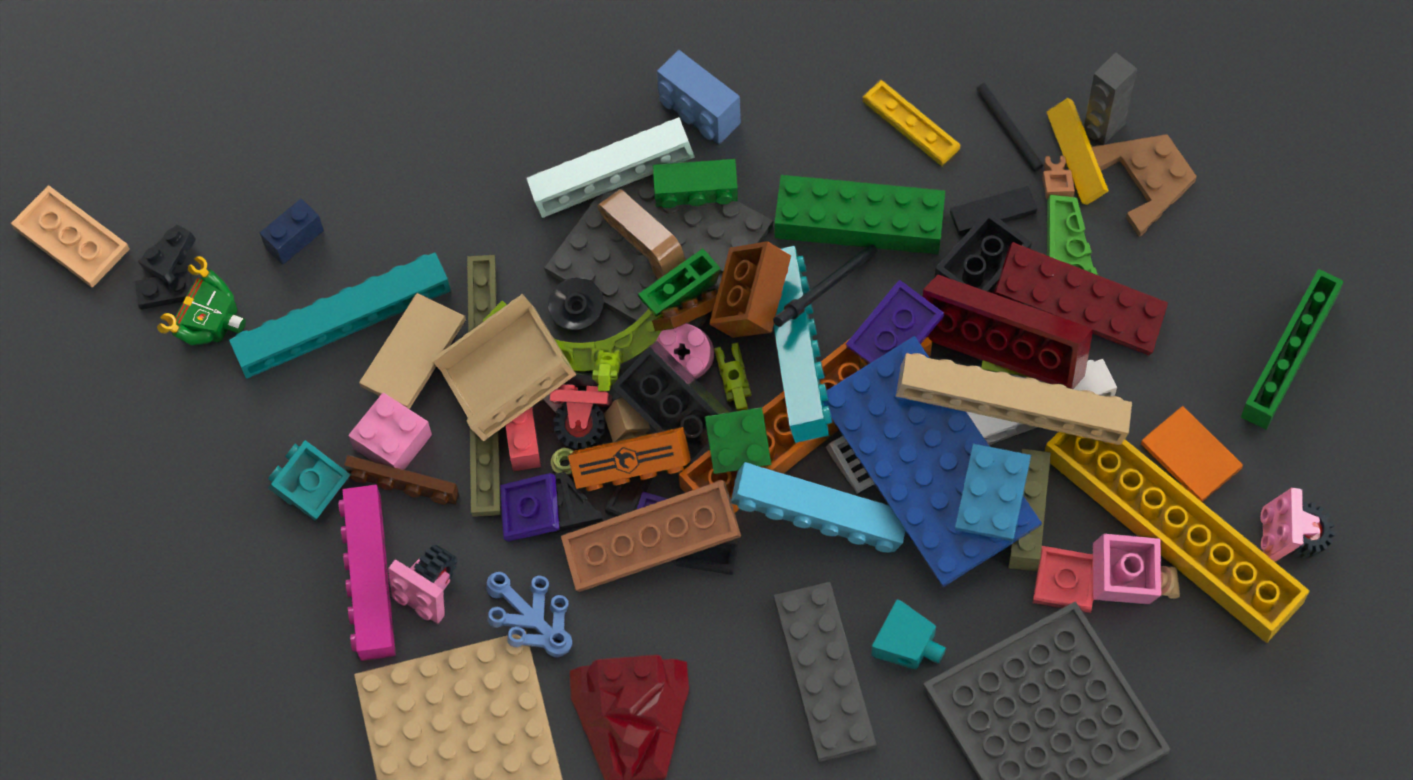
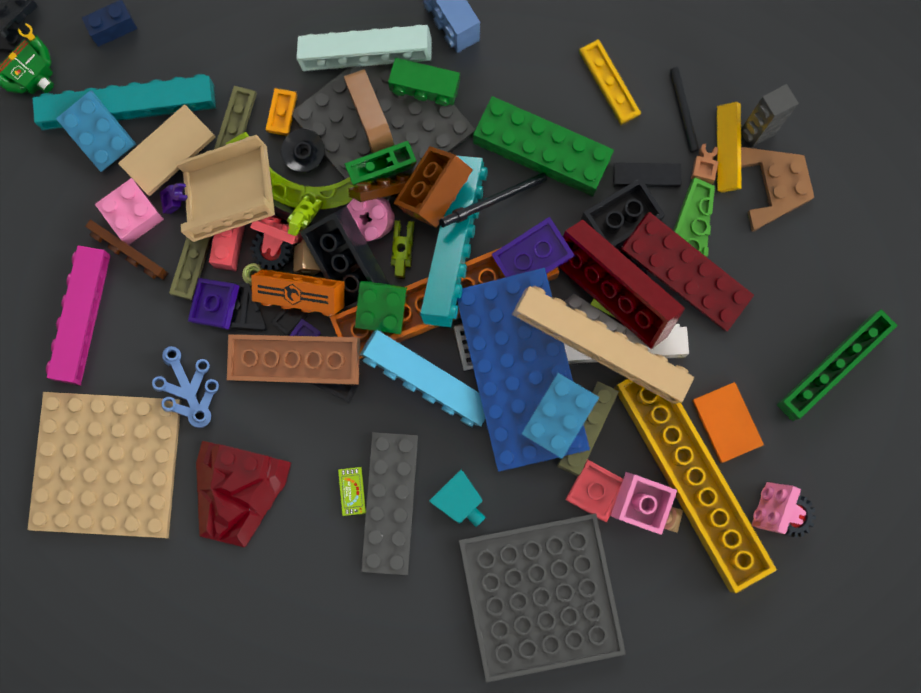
camera: 15 degrees right, 15 degrees up
teal plate [268,440,350,521] -> none
bright pink plate [388,544,457,624] -> none
none -> dark azure plate [56,91,136,172]
none -> dark purple plate [160,183,188,214]
none -> light orange plate [266,88,297,136]
none -> lime tile [338,467,366,516]

